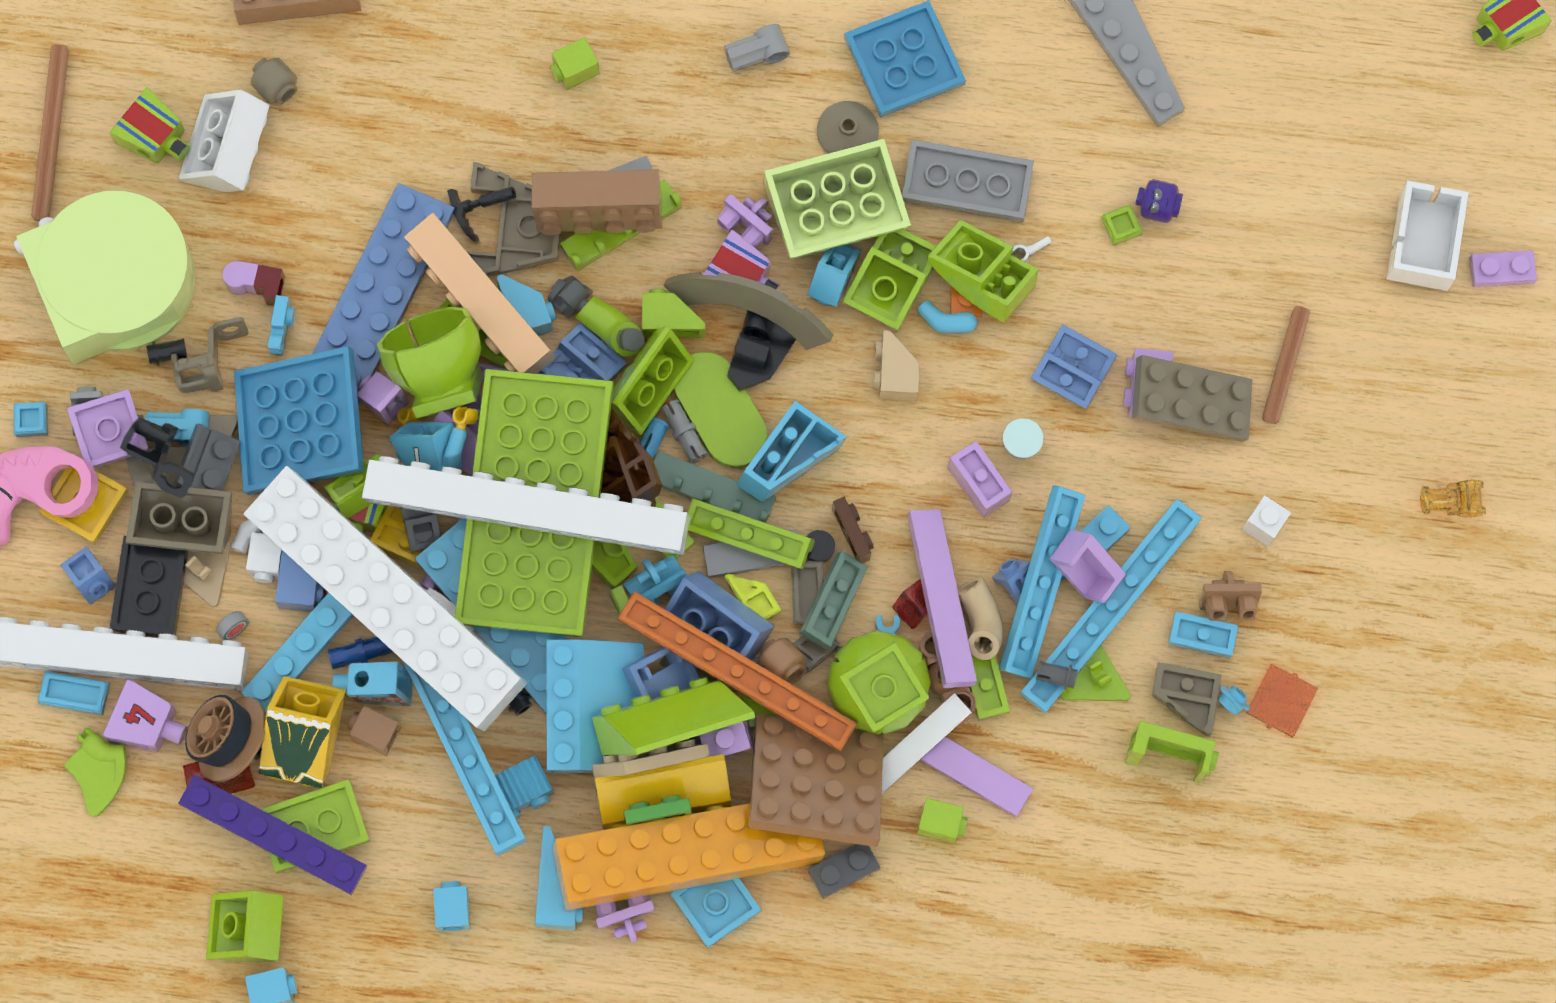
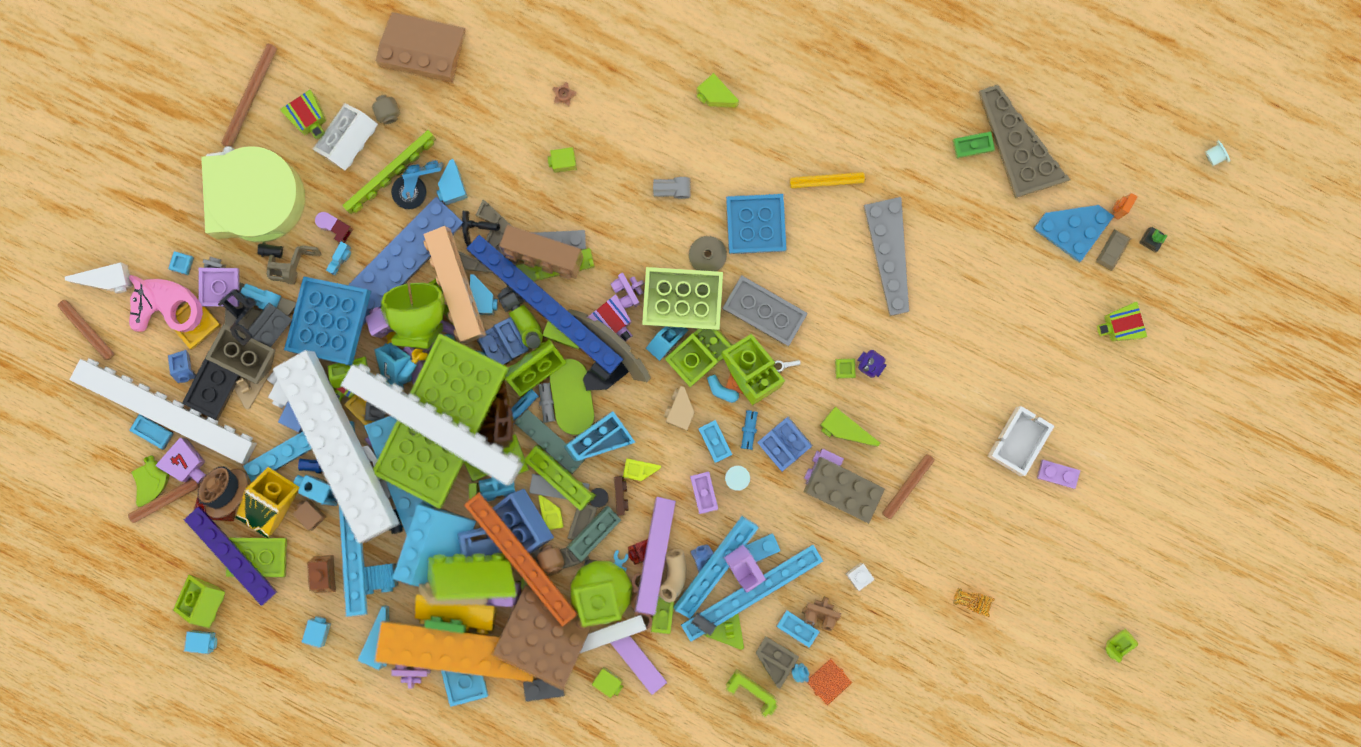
camera: 25 degrees right, 10 degrees up
light grey tile [216,611,249,641] -> none
none -> nougat axle [128,479,200,523]
none -> dark orange torso [308,555,336,593]
none -> lime plate [342,130,436,214]
none -> plate [391,160,444,209]
none -> medium azure slope [437,159,468,205]
none -> blue plate [466,235,623,374]
none -> neon yellow tile [623,459,661,481]
none -> medium azure plate [698,420,732,463]
none -> dark azure pin [741,410,758,450]
none -> lime slope [819,407,881,447]

